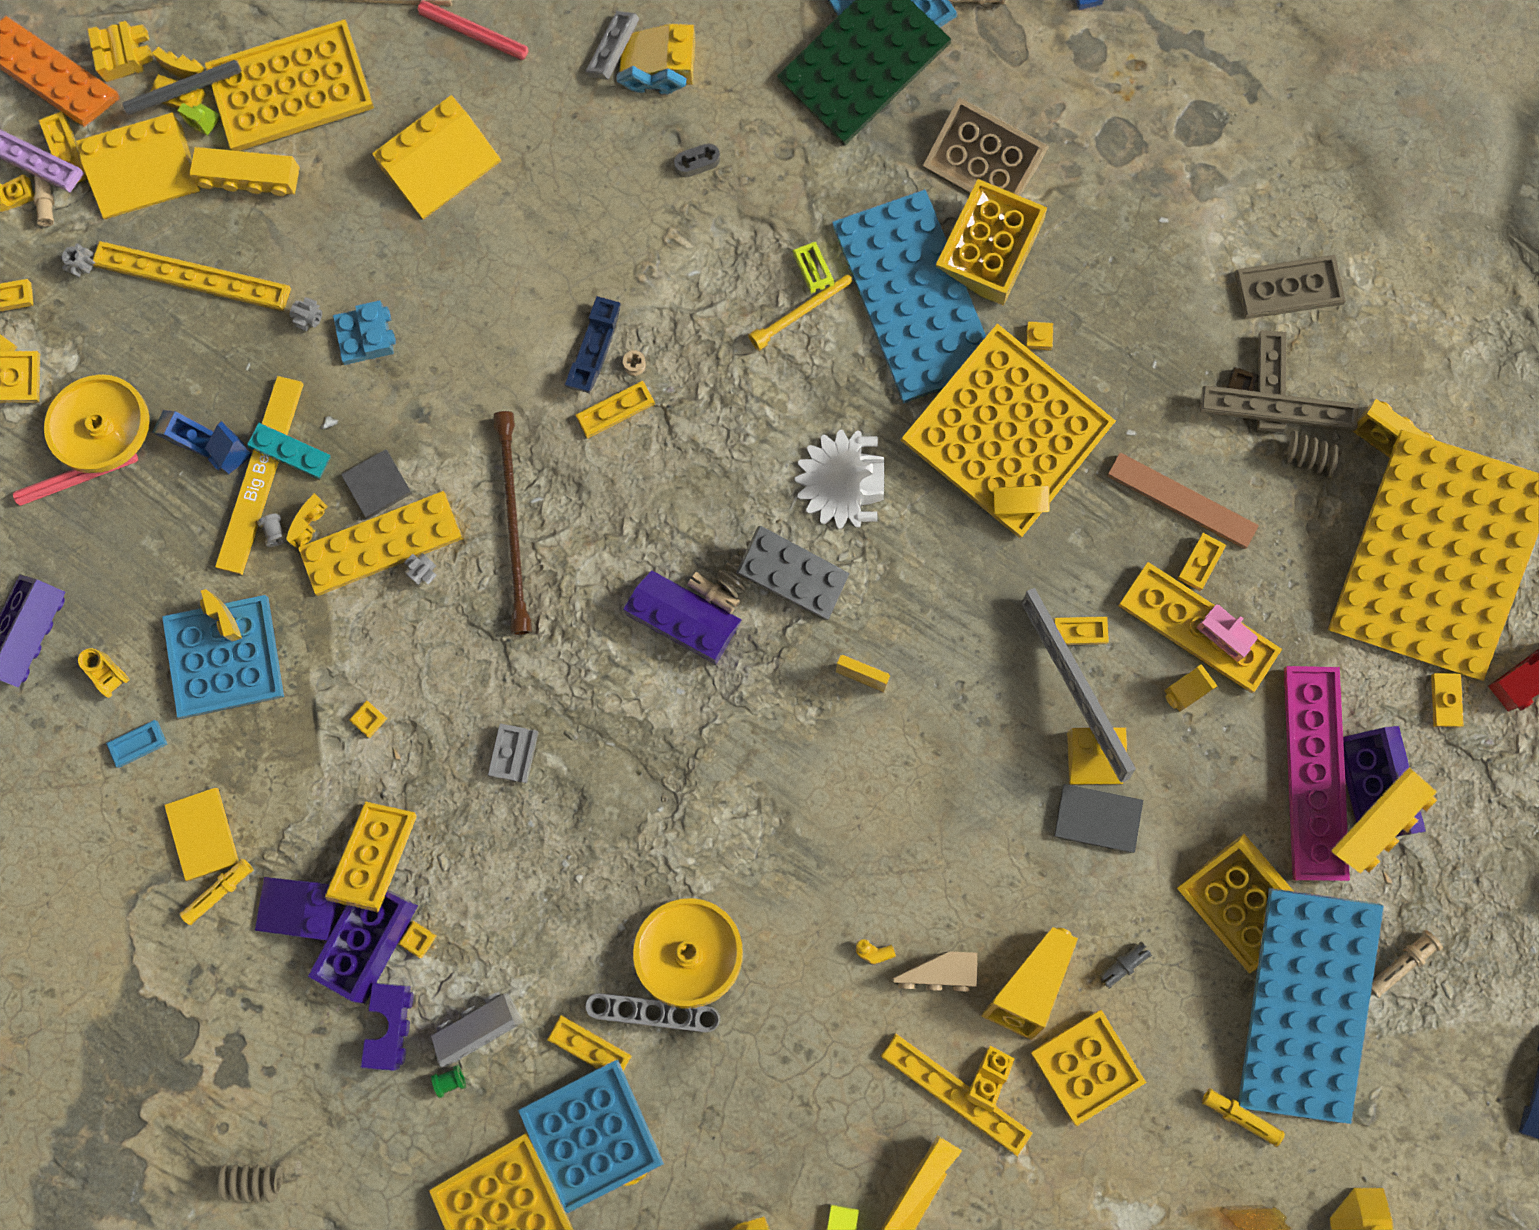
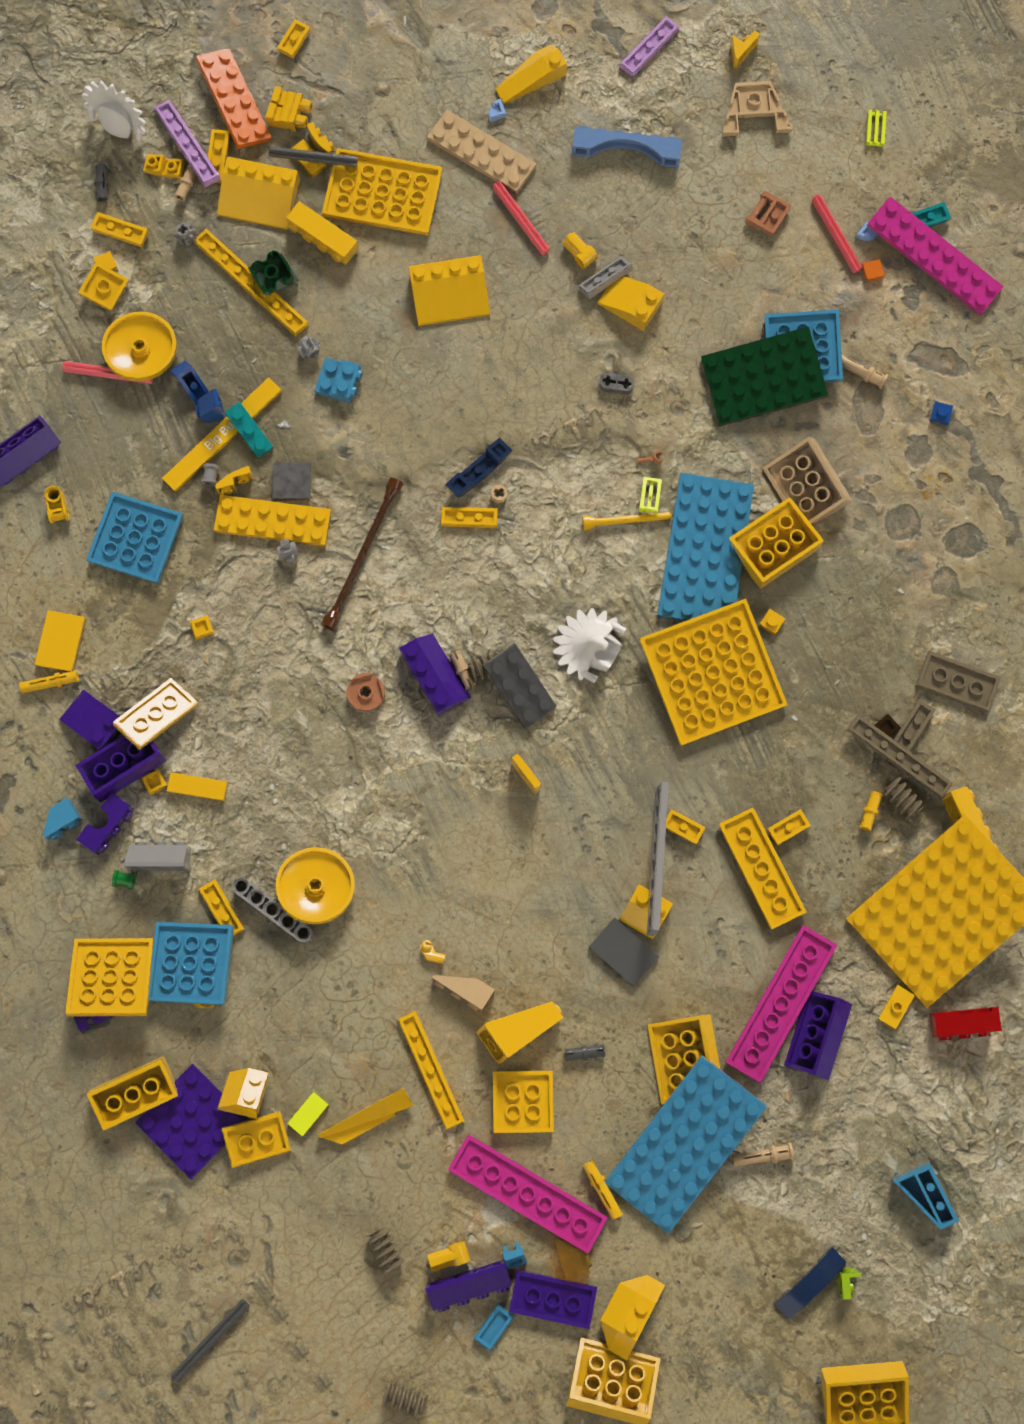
camera: 25 degrees right, 0 degrees up
dark azure tile [106,720,168,768] -> none
lime bracket [177,103,220,136] -> none
yellow slope [200,589,242,641] -> none
light grey plate [488,723,539,784] -> none
dark azure tile [617,66,686,94] -> none
yellow slope [966,1045,1015,1112] -> none
yellow slope [994,485,1050,514] -> none
nougat tile [1107,452,1259,549] -> none
yellow slope [1164,664,1217,712] -> none
bright pink panel [1196,605,1258,662] -> none
yellow slope [1332,767,1437,874] -> none
none -> dark azure slope [43,798,83,841]
none -> yellow tile [167,772,228,801]
none -> dark green slope [248,250,299,296]
none -> nougat plate [346,673,385,712]
none -> dark pink plate [448,1134,608,1254]
none -> yellow piece [562,232,598,269]
none -> nougat hand [637,451,664,465]
none -> yellow pin [859,791,883,831]

